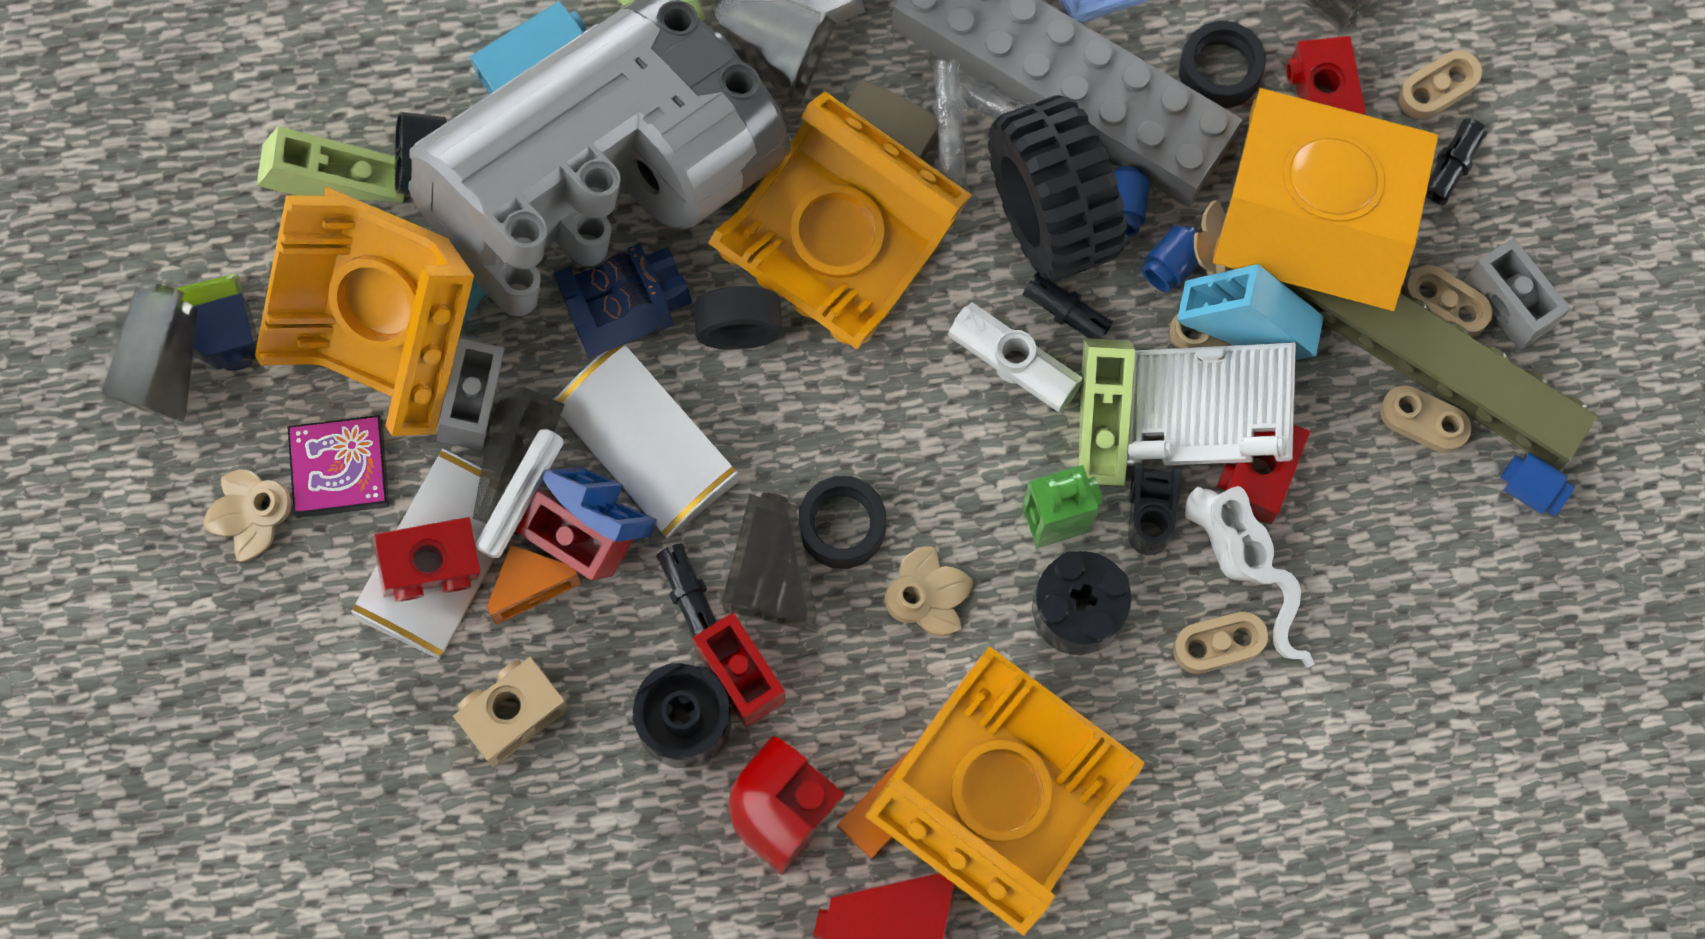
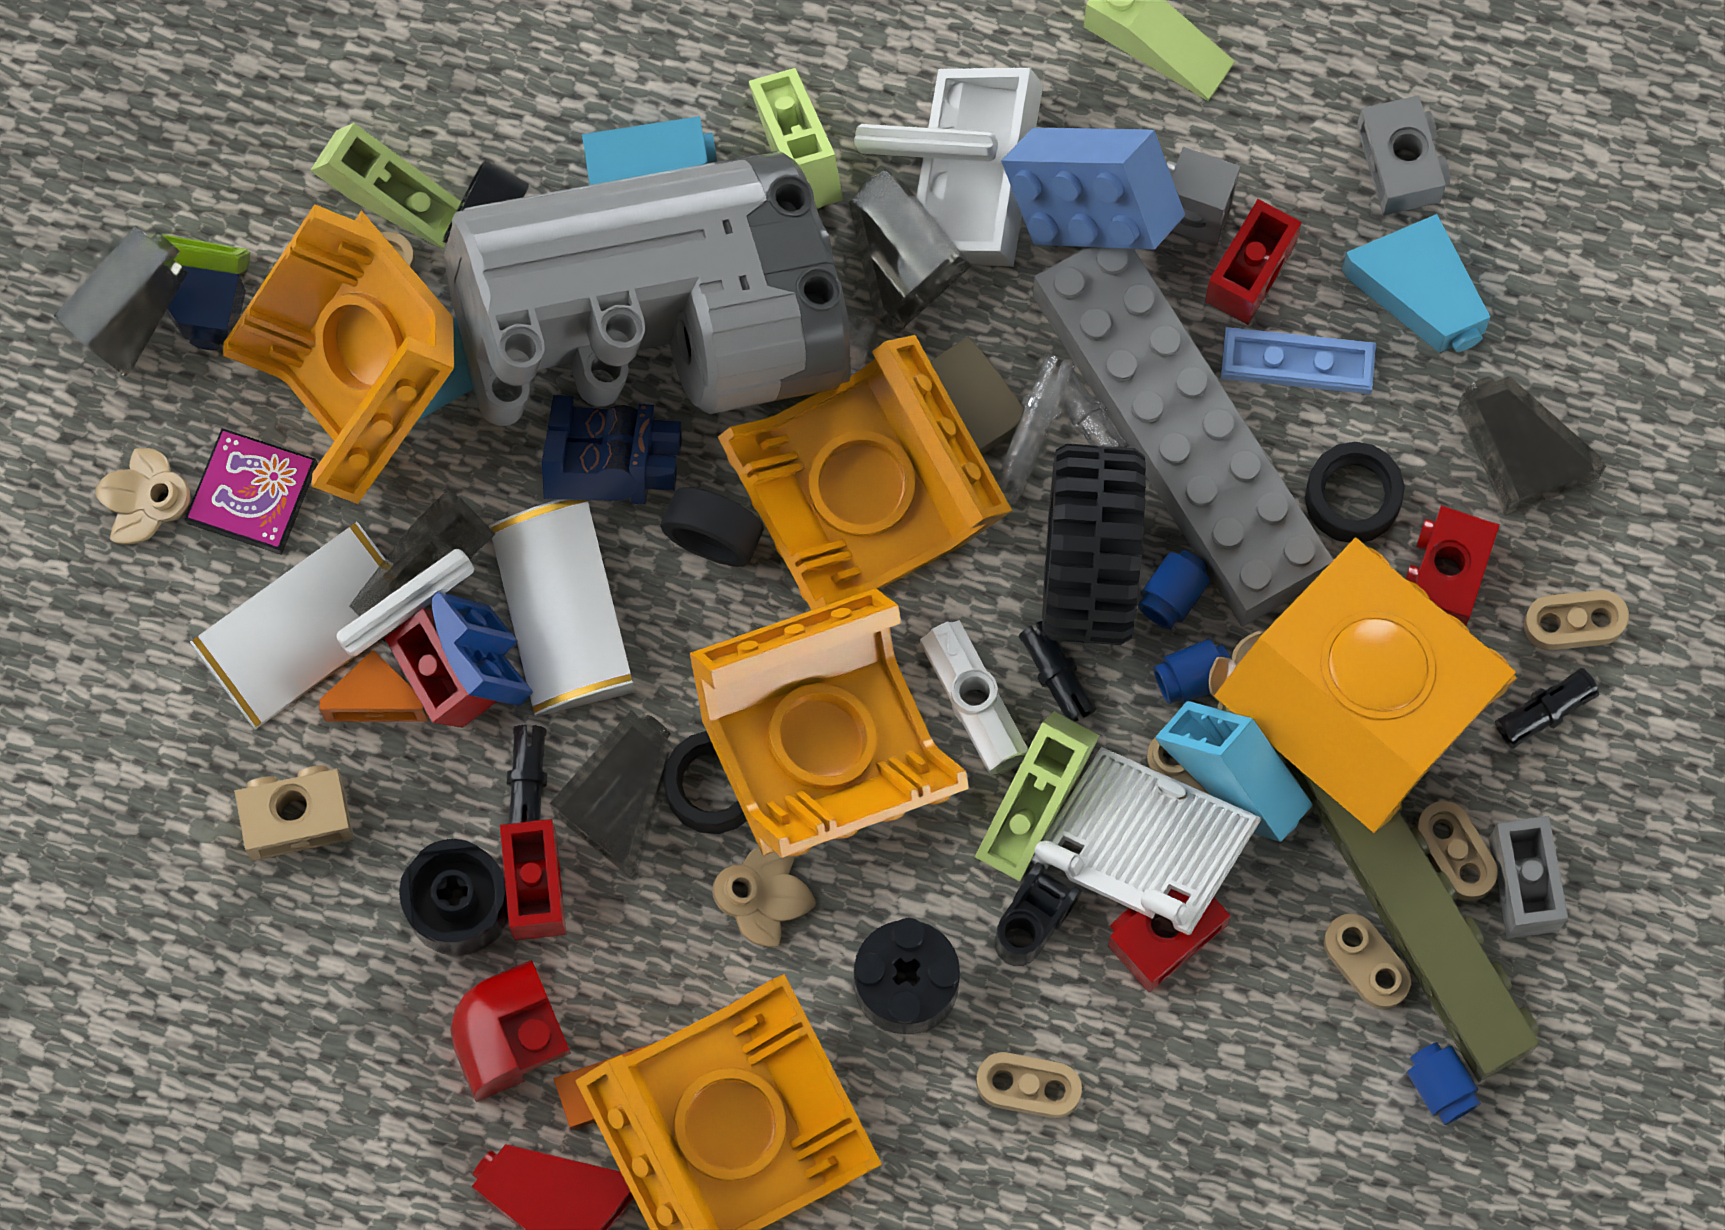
camera: 30 degrees right, 0 degrees up
red brick [373,517,481,602] -> none
light grey brick [436,338,505,451] -> none
bright green brick [1022,465,1102,548] -> none
white animal [1185,486,1315,668] -> none
none -> light orange panel [690,588,969,858]

